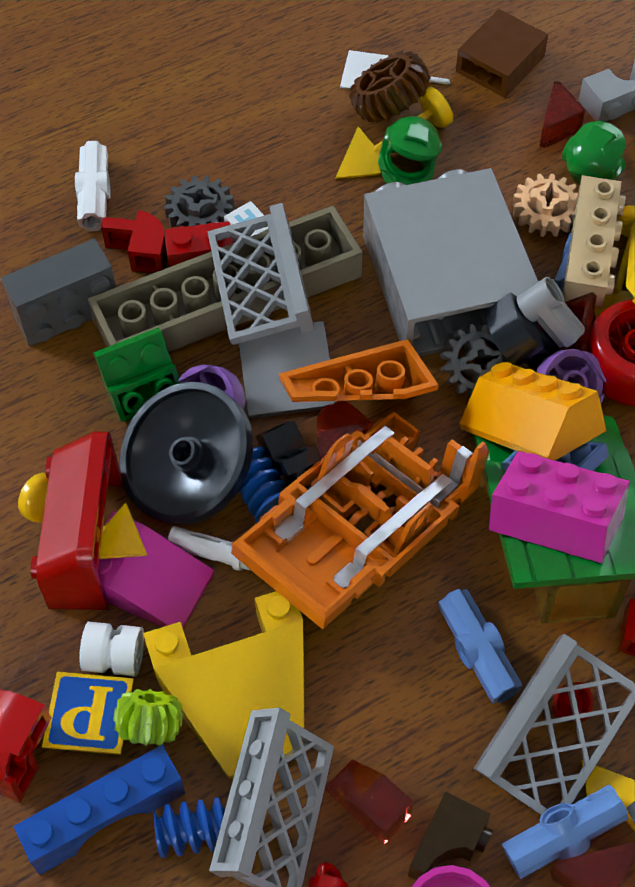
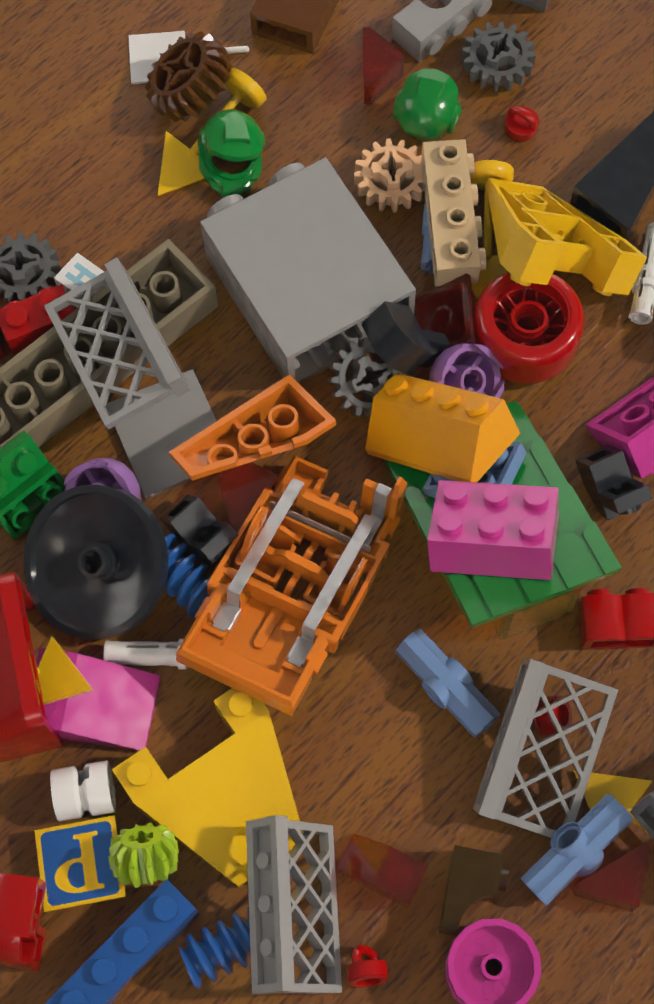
camera: 15 degrees left, 10 degrees up
light grey piece [517,277,585,348] -> none

